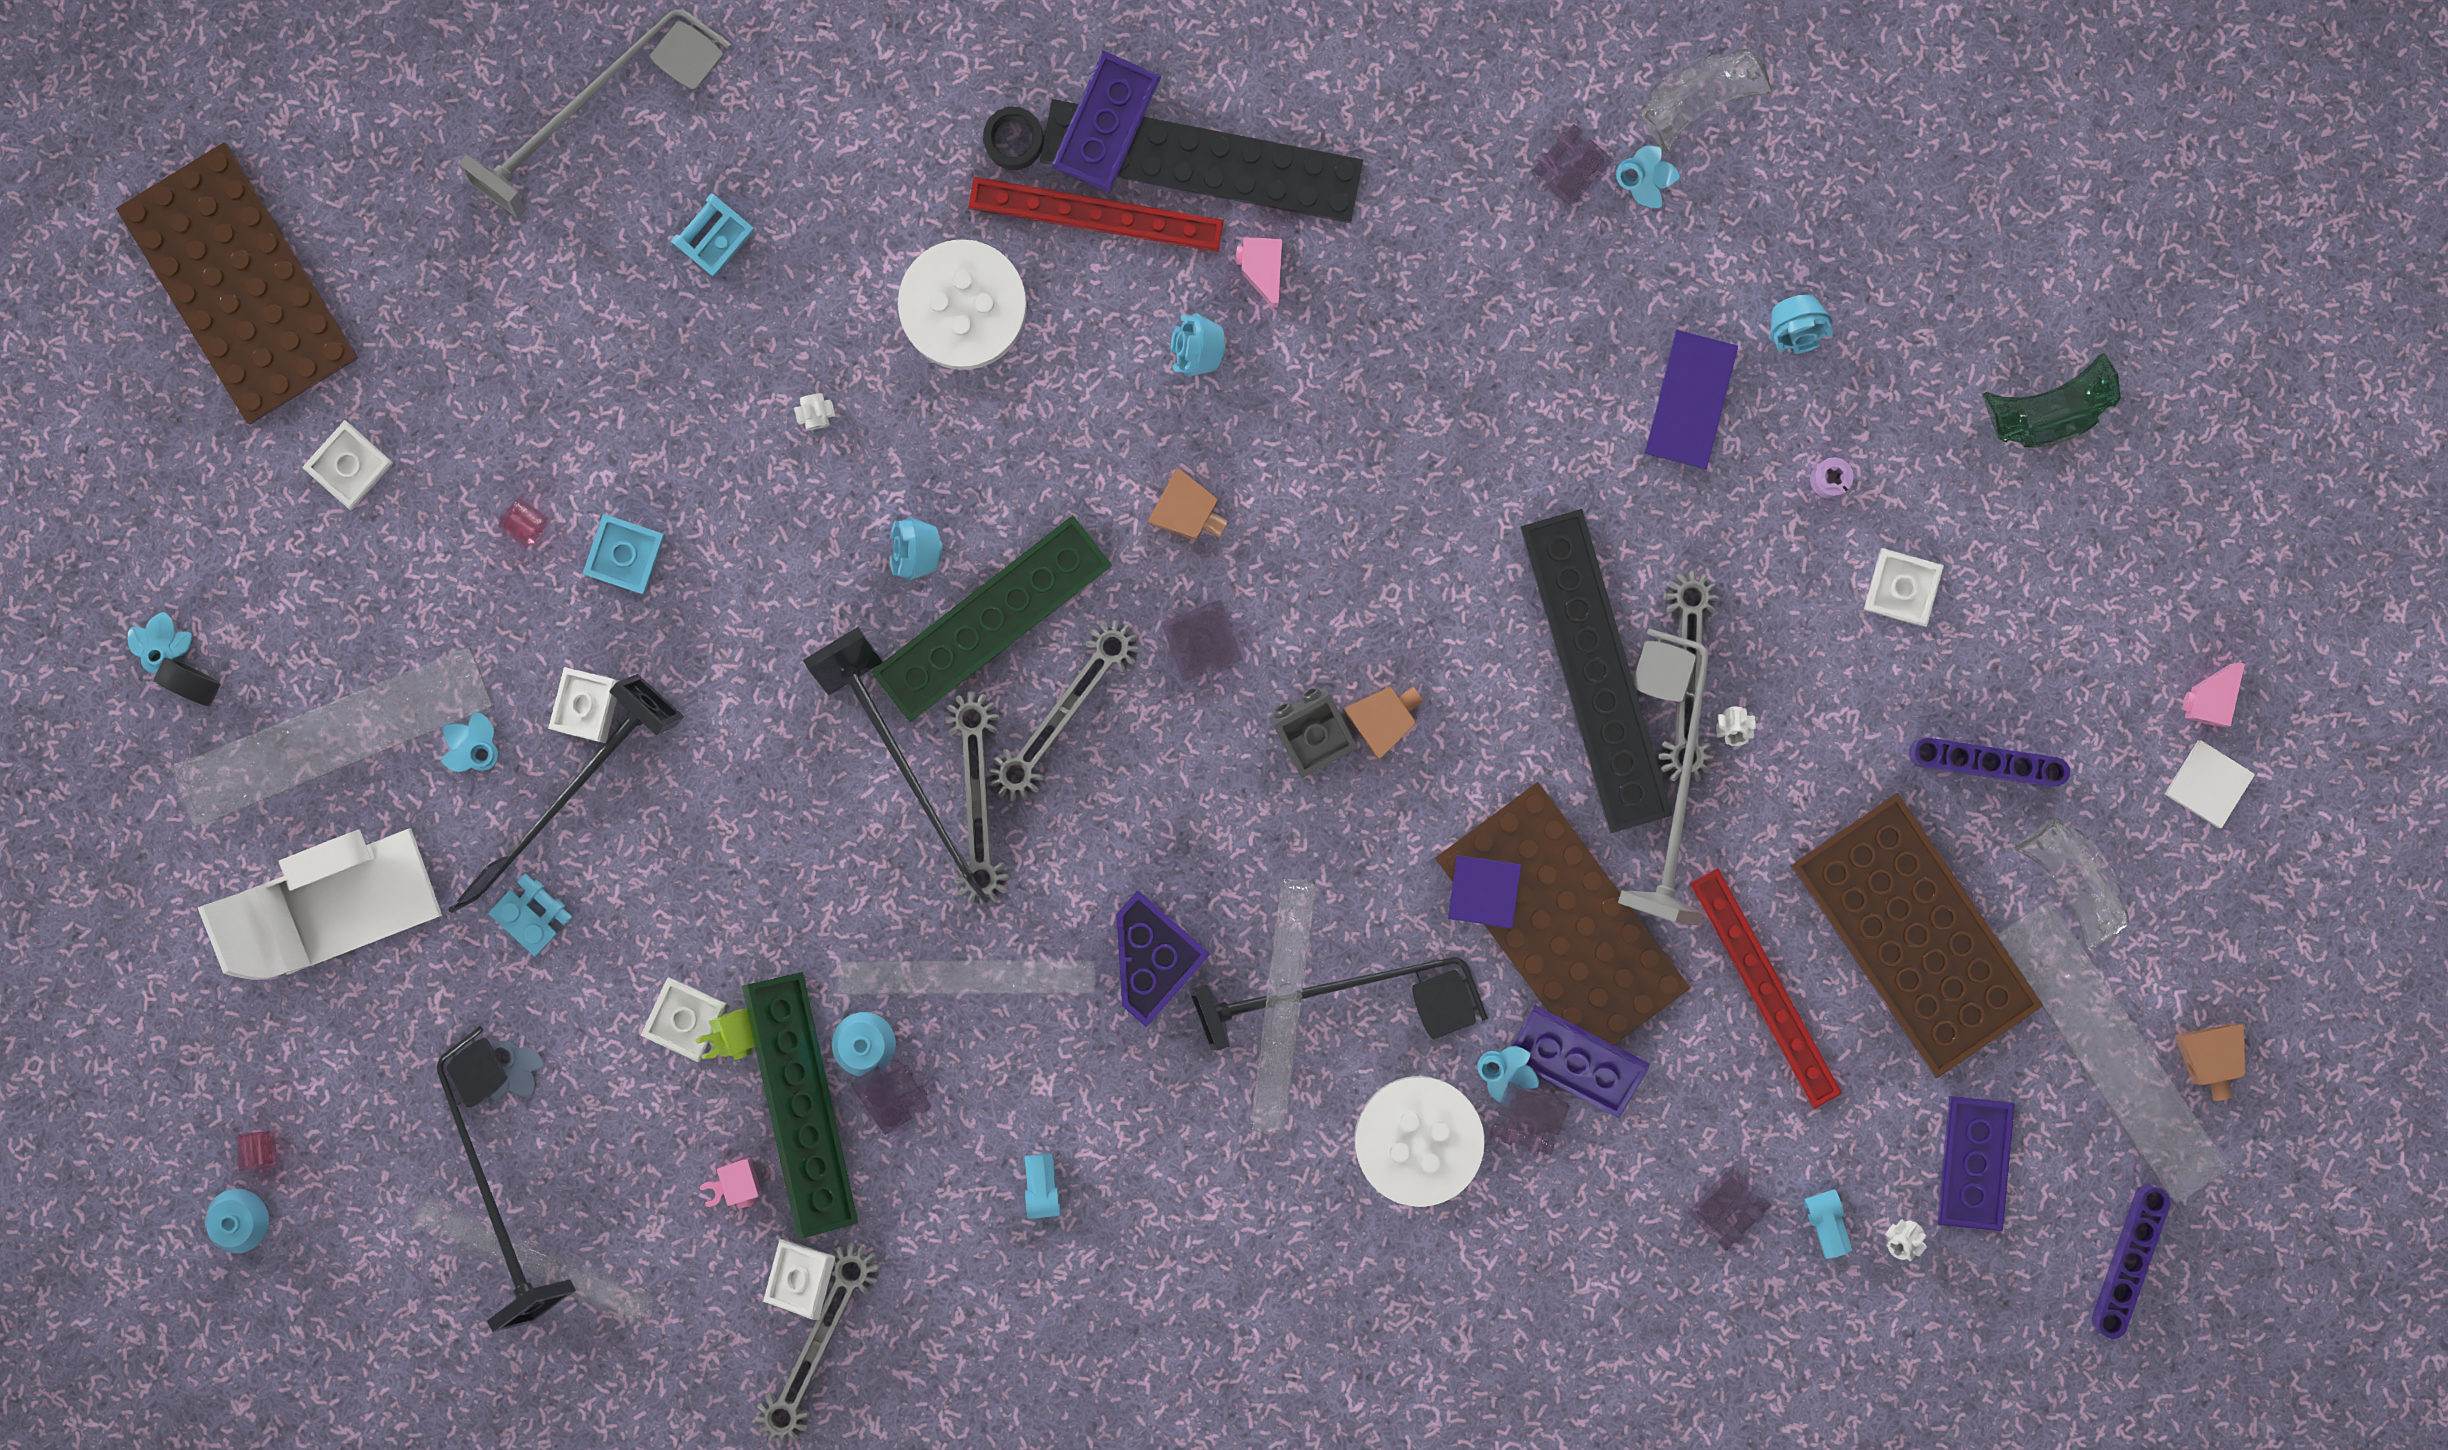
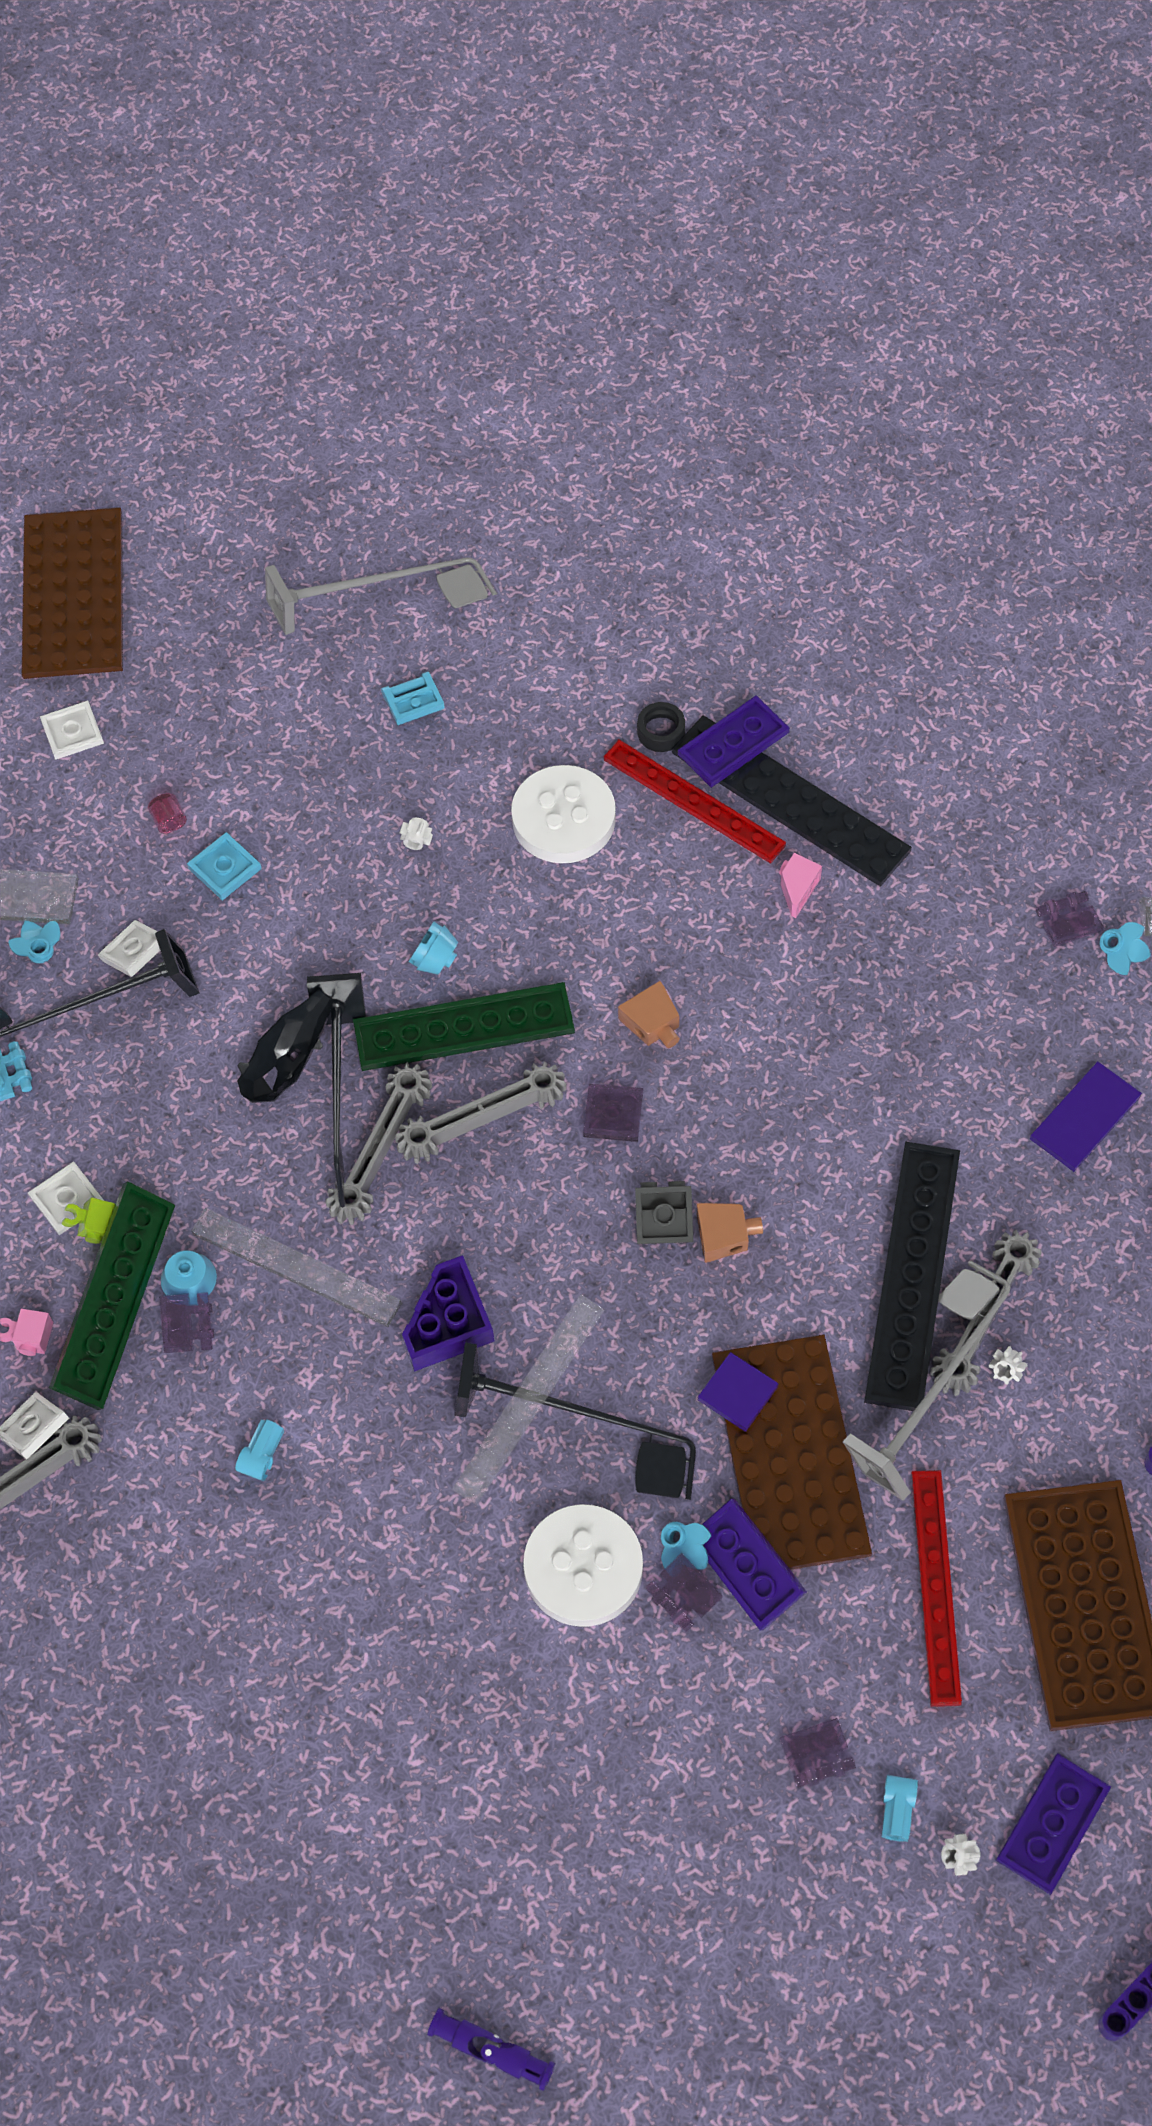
camera: 30 degrees right, 25 degrees down
medium azure cone [1171,313,1225,377] -> none
none -> black piece [237,990,335,1103]

